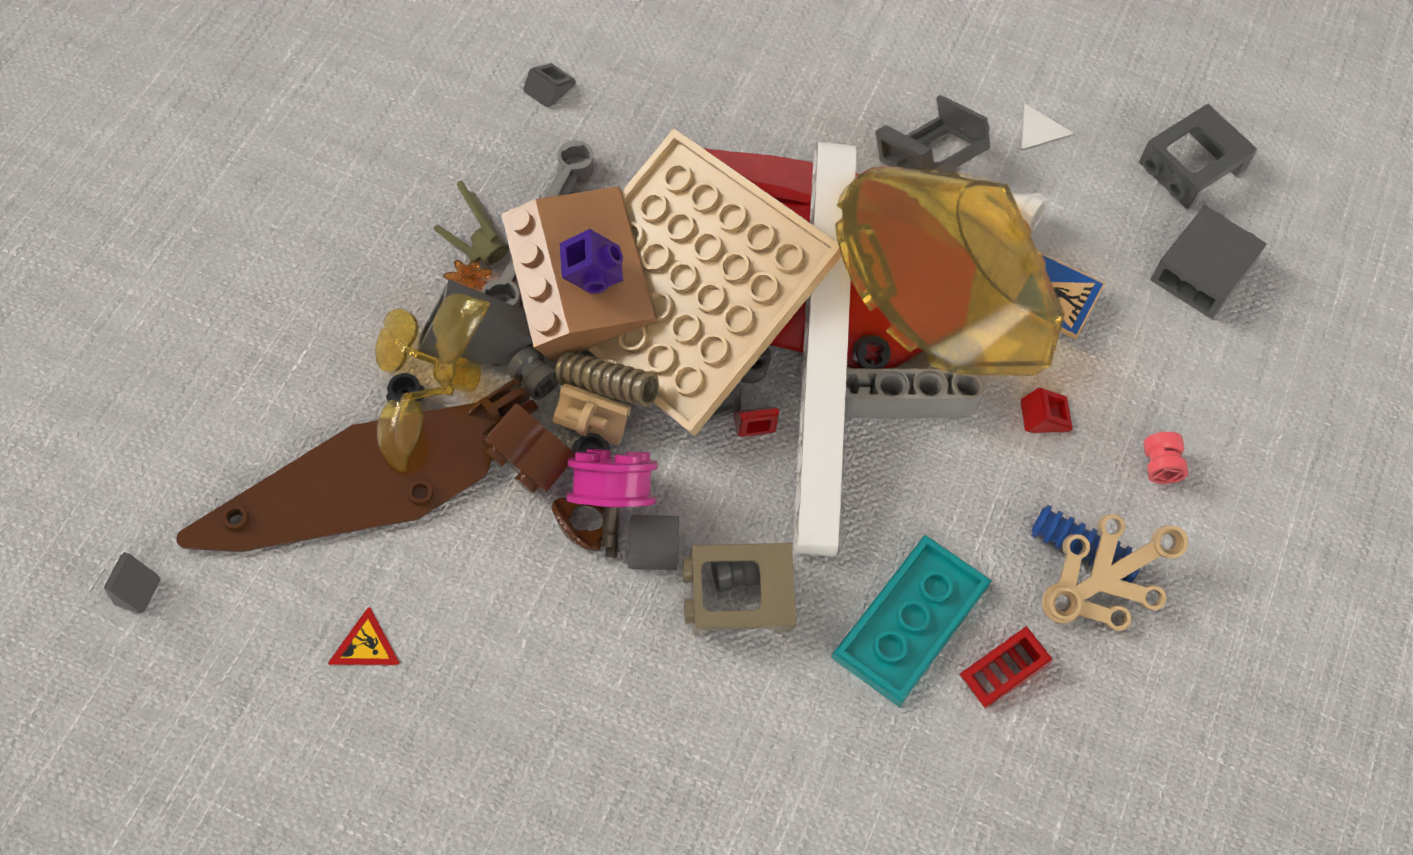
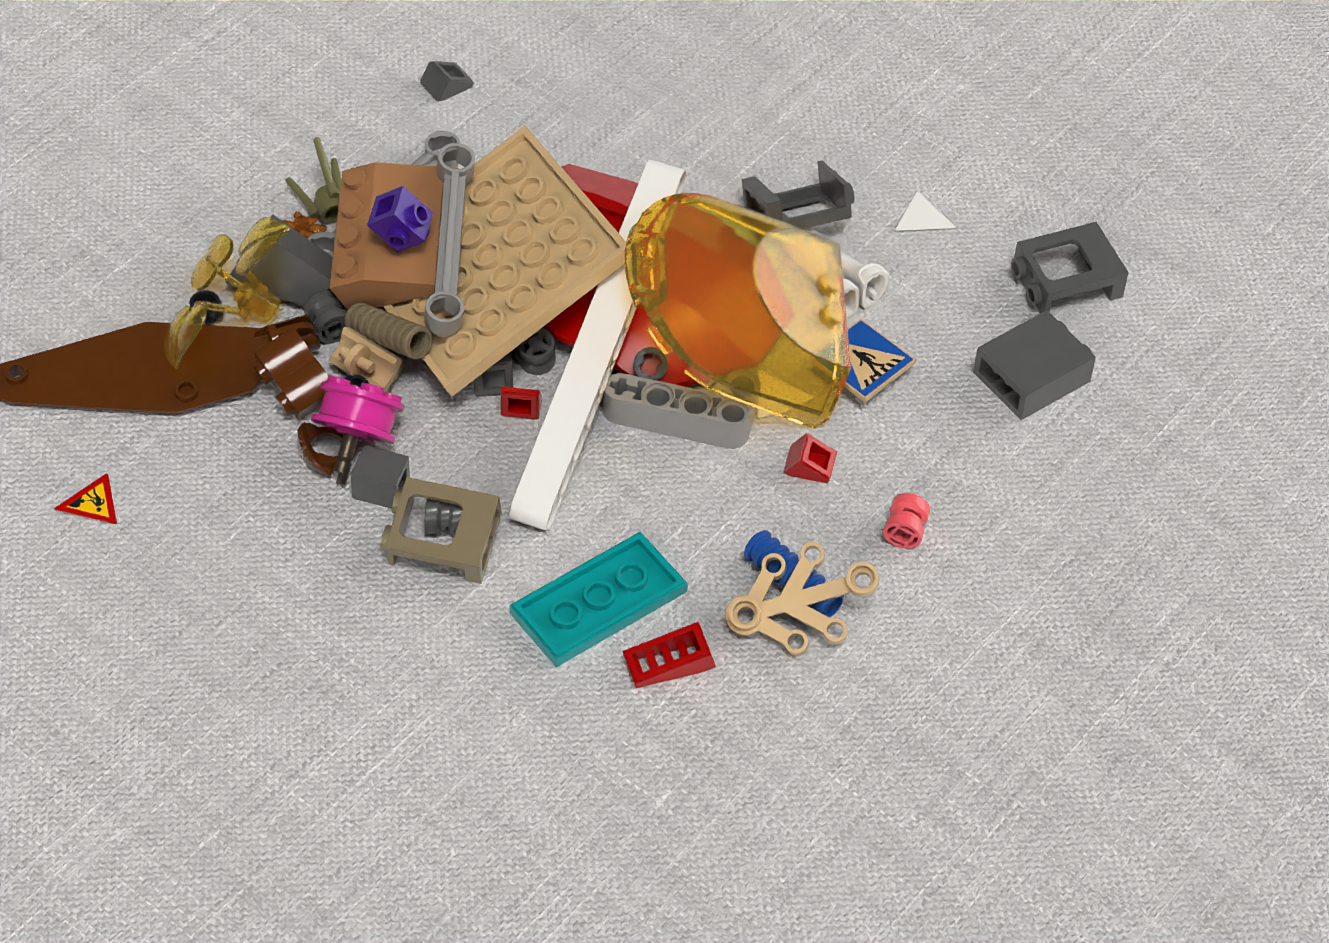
camera: 20 degrees right, 10 degrees down
none -> light grey piece [424,143,475,336]

